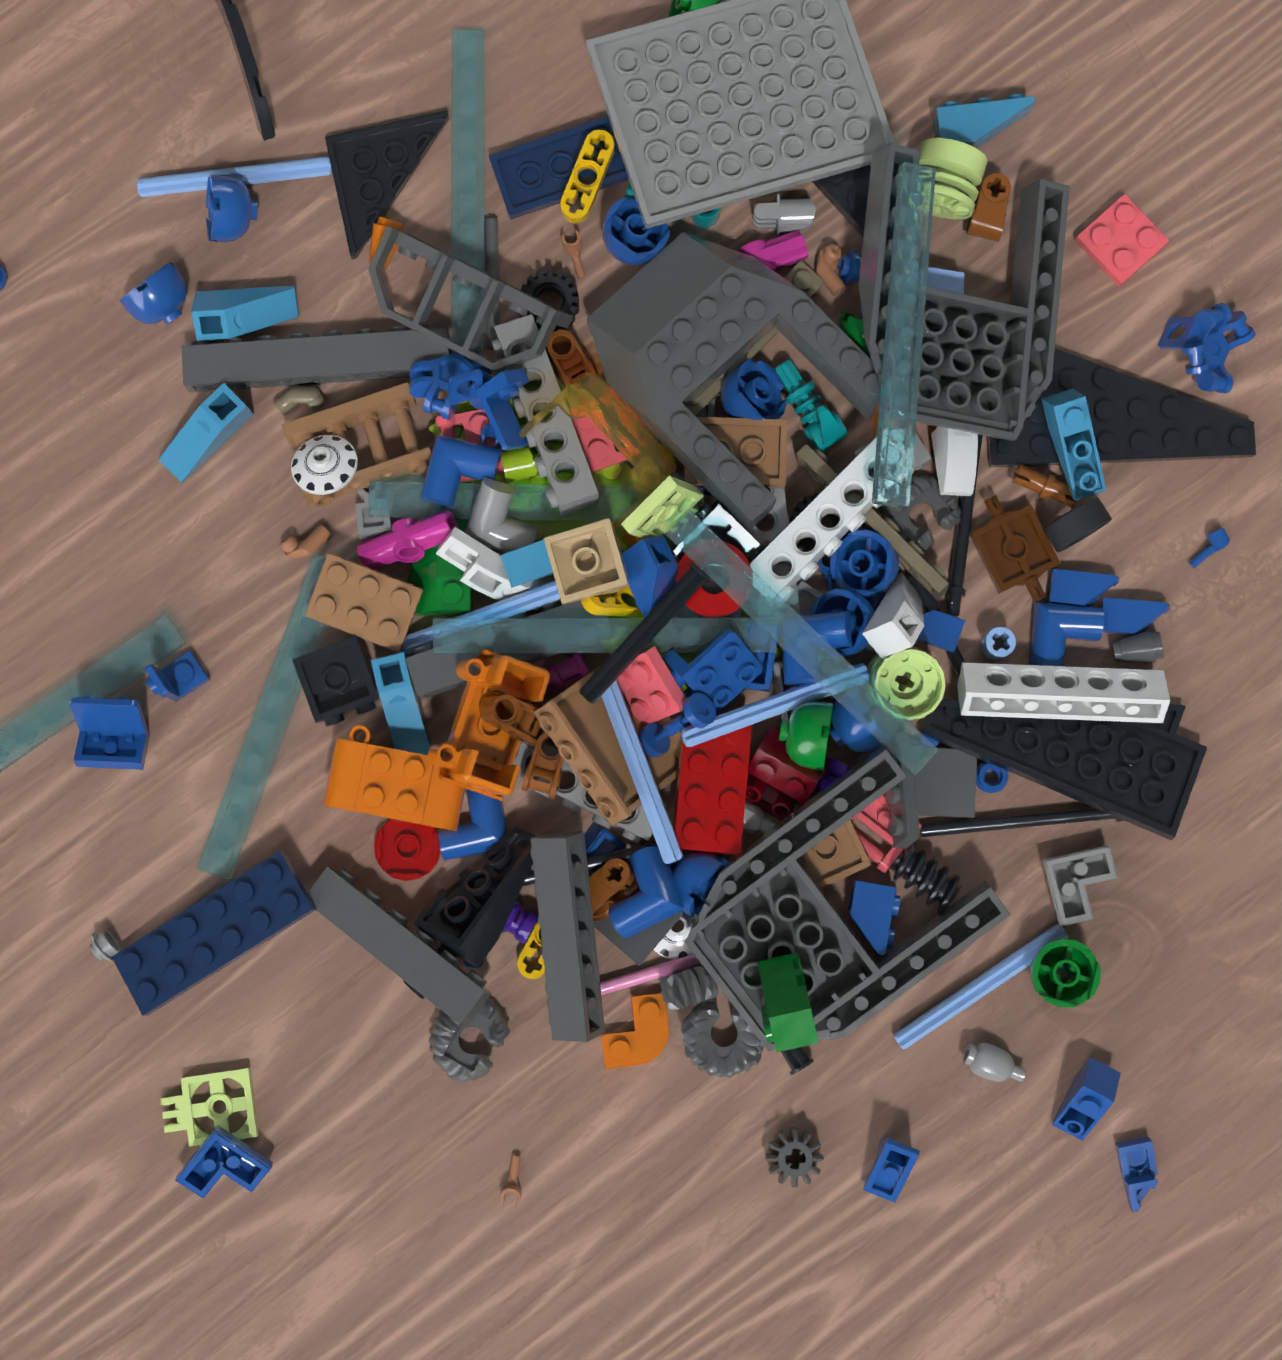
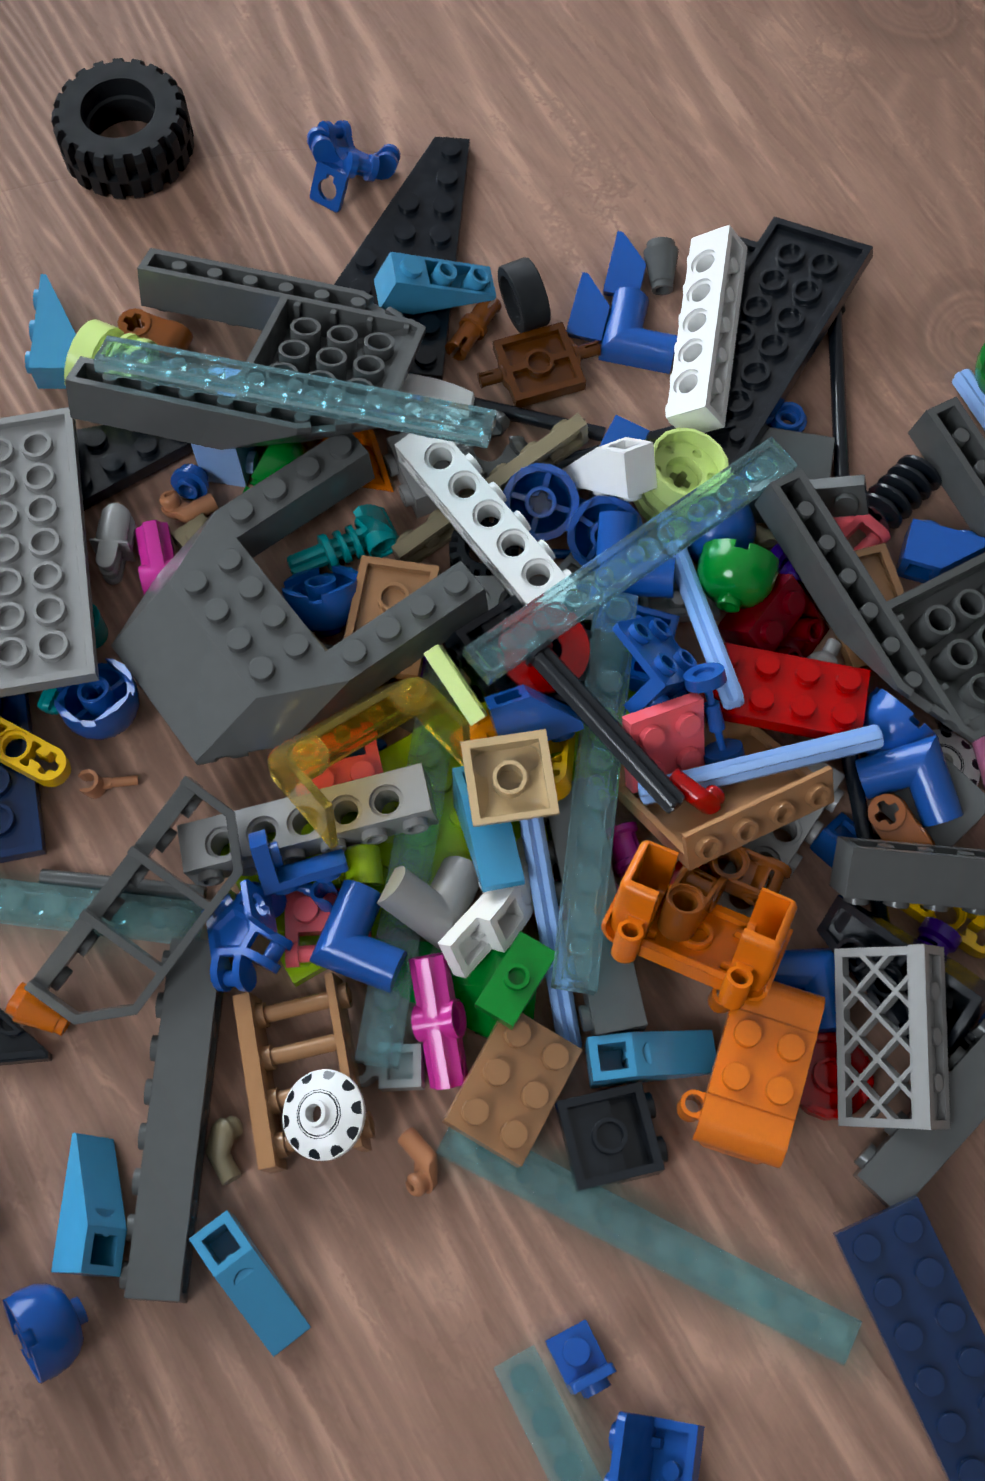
camera: 85 degrees left, 15 degrees down
black tyre [521,269,579,332] -> none
dark orange piece [547,330,600,397] -> none
light blue bush [981,627,1016,660] -> none
light grey brick [1042,845,1118,927] -> none
coral plate [1075,194,1170,287] -> none
blue hand [1189,528,1230,568] -> none
none -> black tyre [51,58,194,200]
none -> green plate [474,931,558,1030]
none -> red arm [669,768,725,815]
none -> light grey fence [834,944,951,1130]

